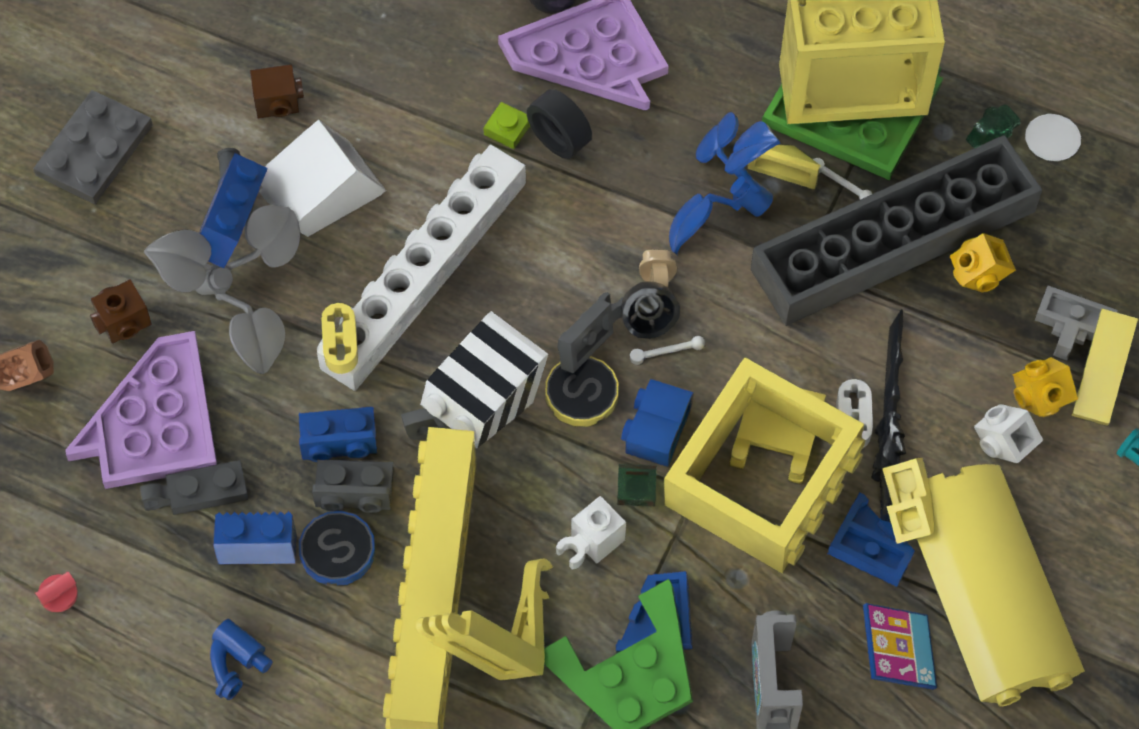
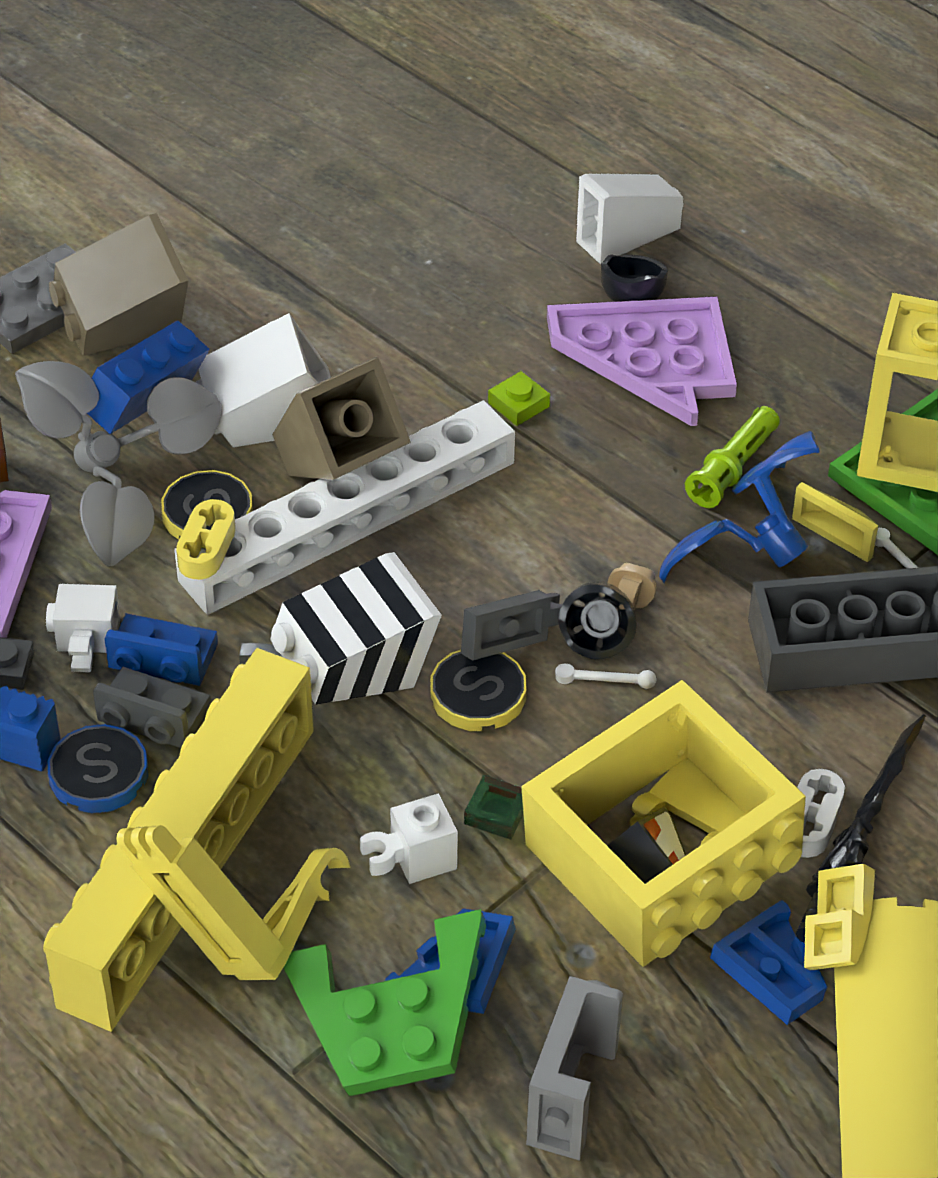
camera: 20 degrees right, 15 degrees down
reddish brown brick [250,64,304,118] -> none
black tyre [527,89,592,159] -> none
blue brick [621,379,693,467] -> none
piece [863,603,937,690] -> none
none -> white brick [46,584,121,672]
none -> dark tan slope [49,213,188,356]
none -> black tile [161,470,253,540]
none -> dark tan slope [272,357,411,480]
none -> black slope [607,806,686,884]
none -> lime pin [685,406,780,508]

